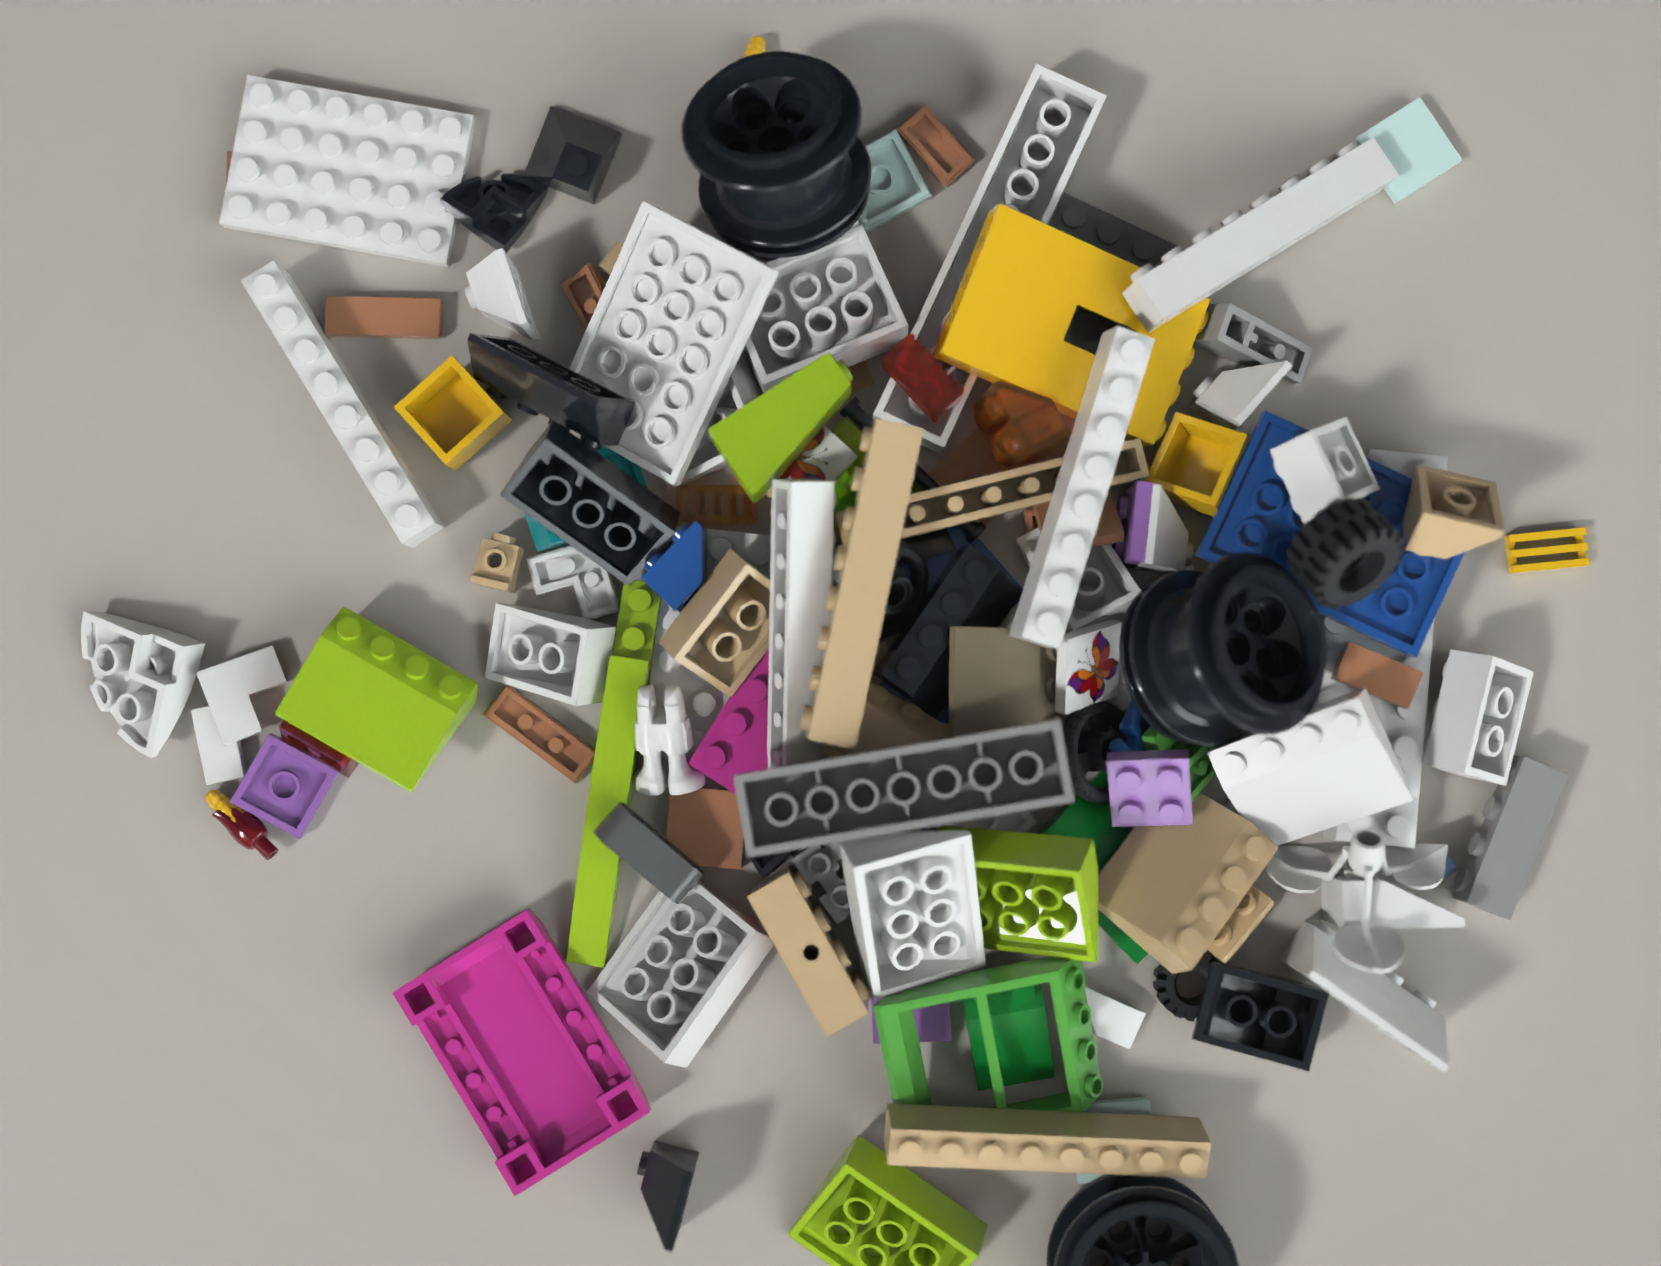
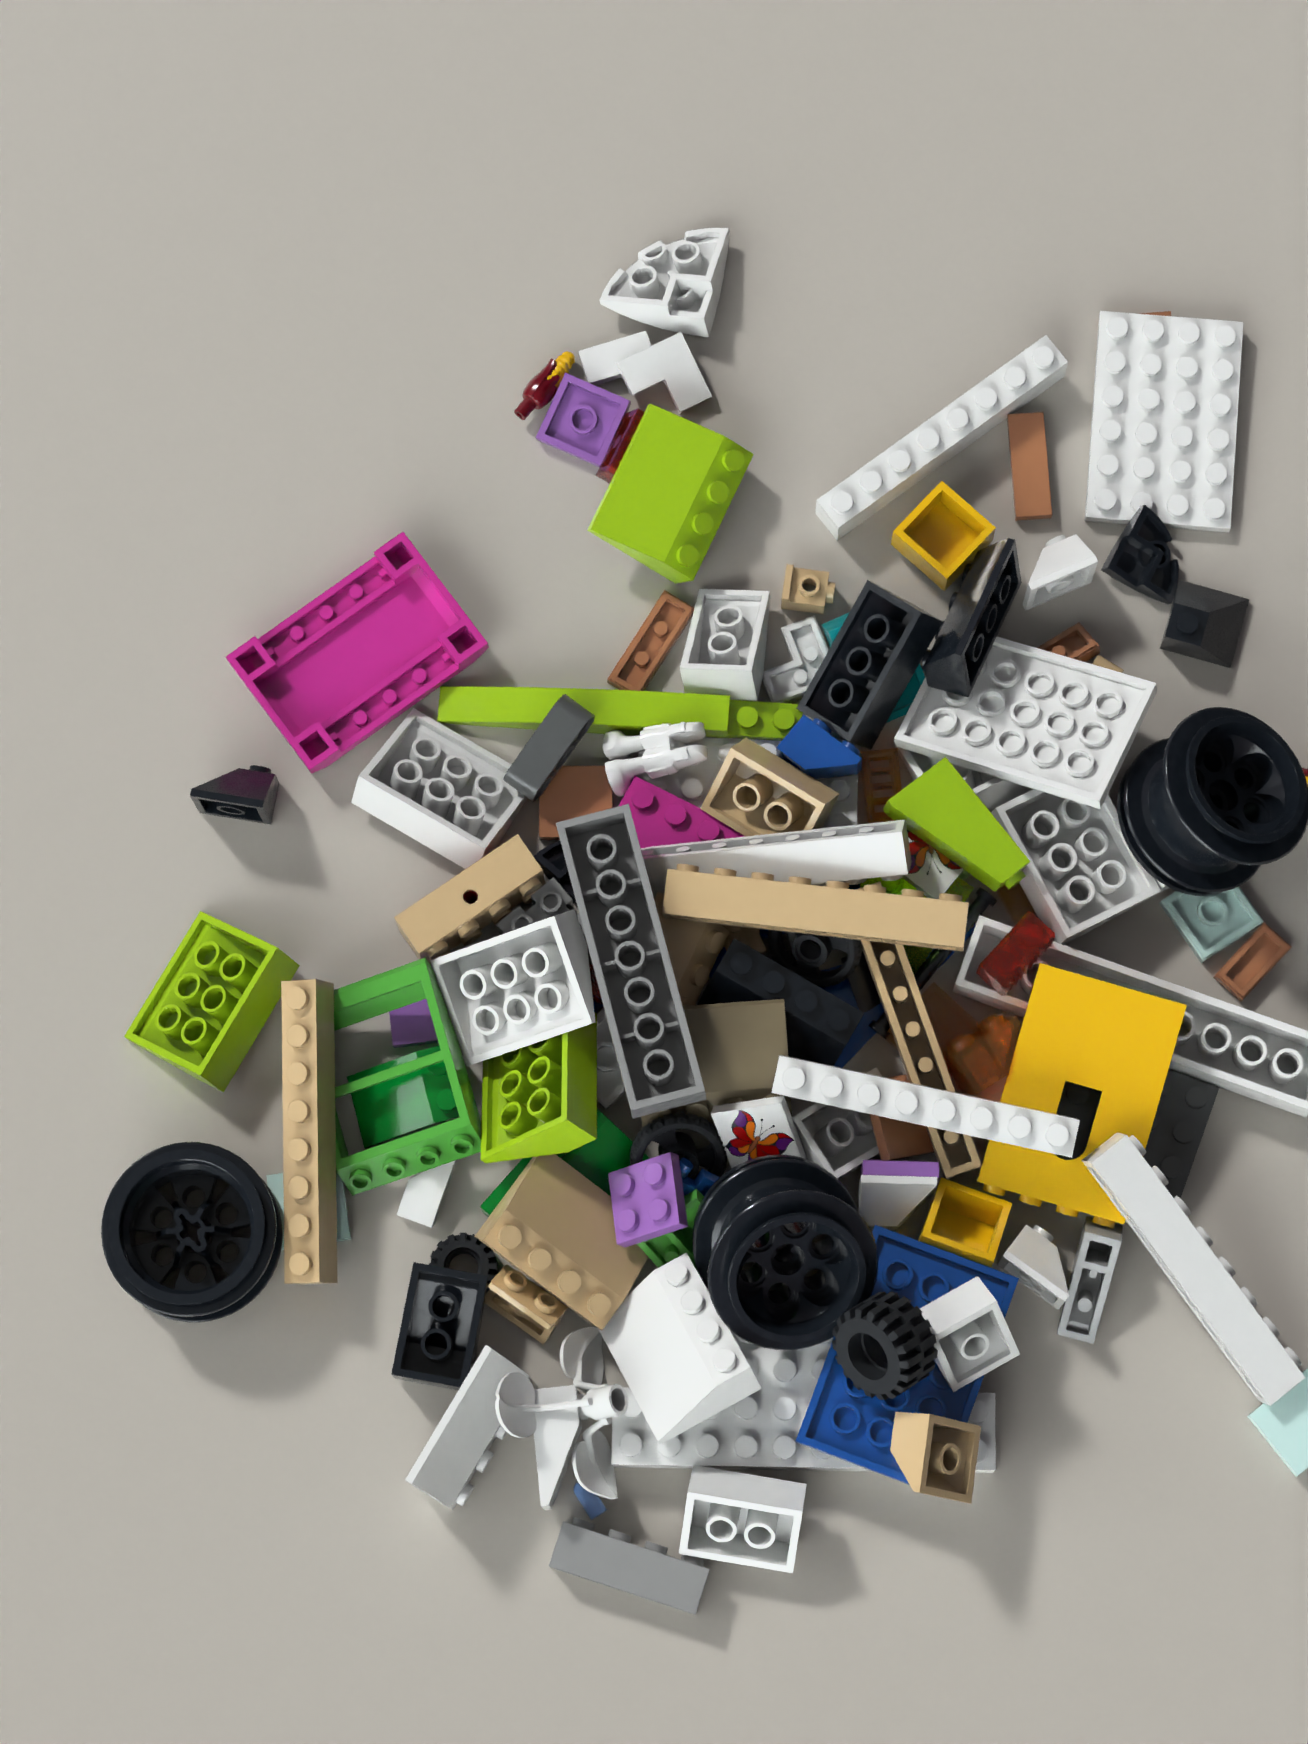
camera: 80 degrees right, 10 degrees down
nougat tile [1331,641,1424,709] -> none
yellow tile [1504,527,1590,574] -> none

